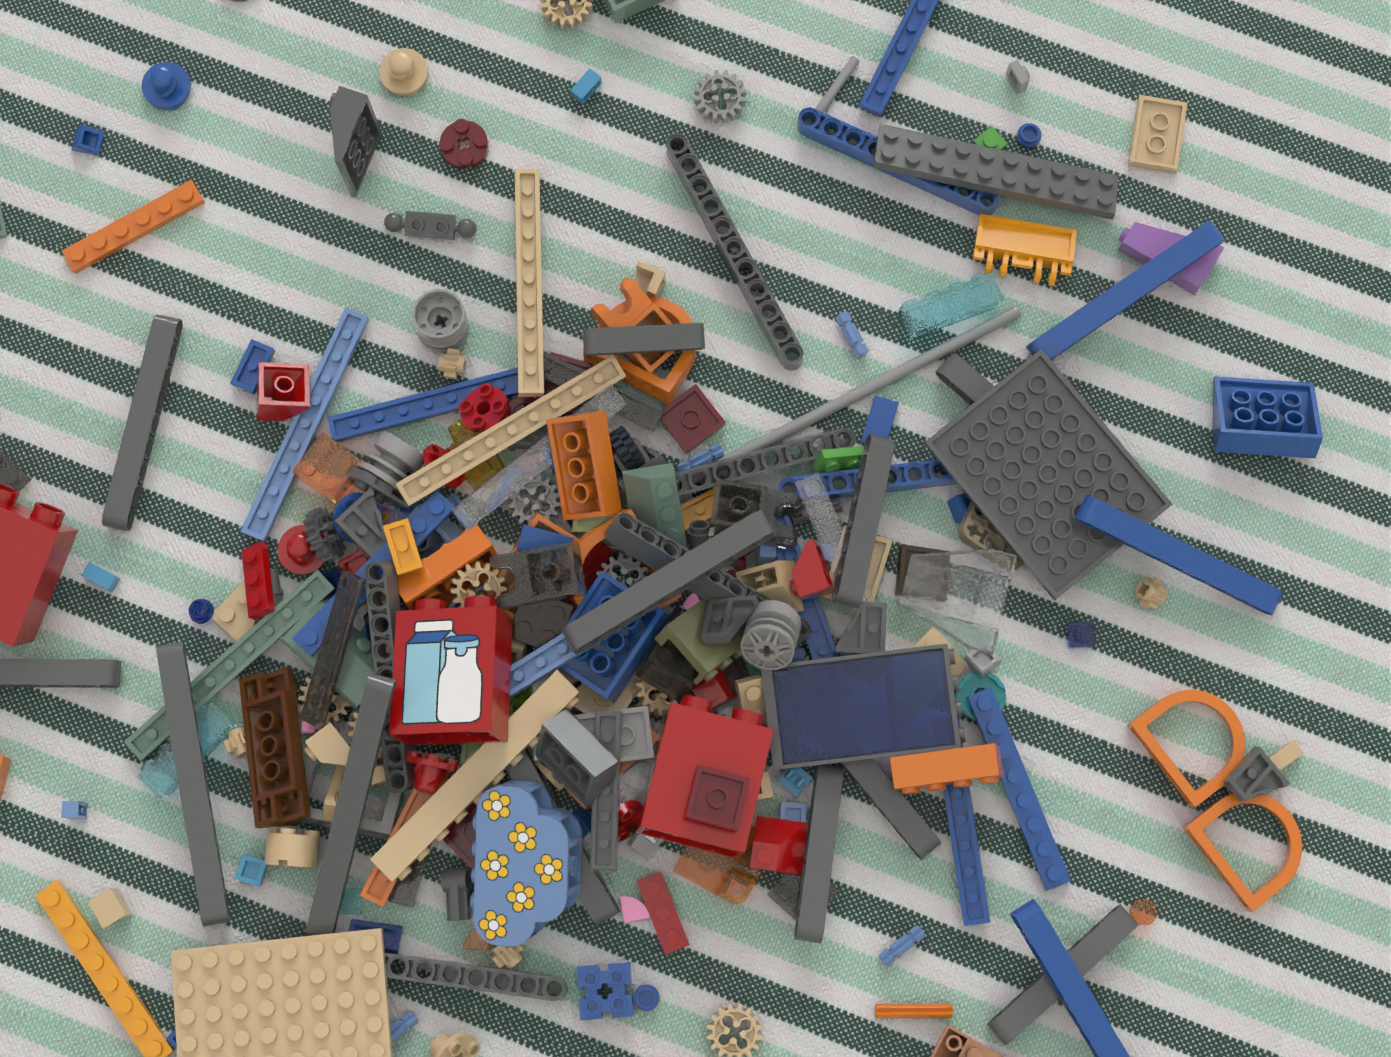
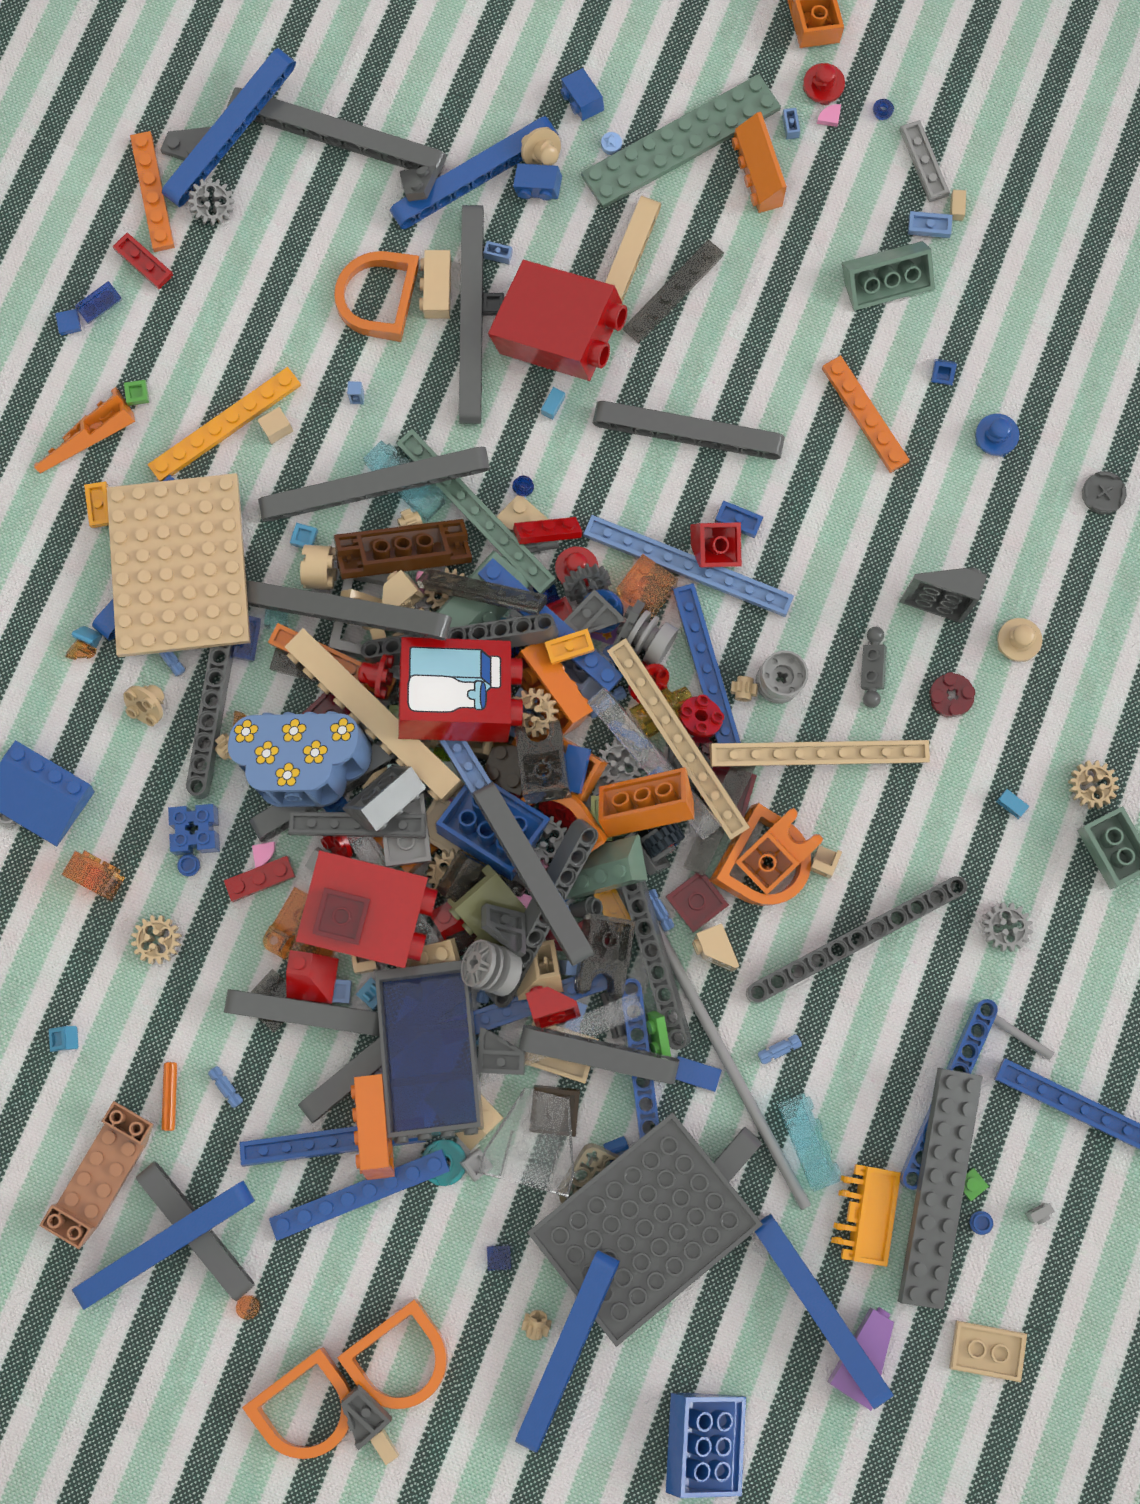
camera: 90 degrees right, 0 degrees up
dark grey piece [441,868,474,921] -> none
dark grey beam [582,323,705,356] -> none
none -> tan slope [692,923,739,972]

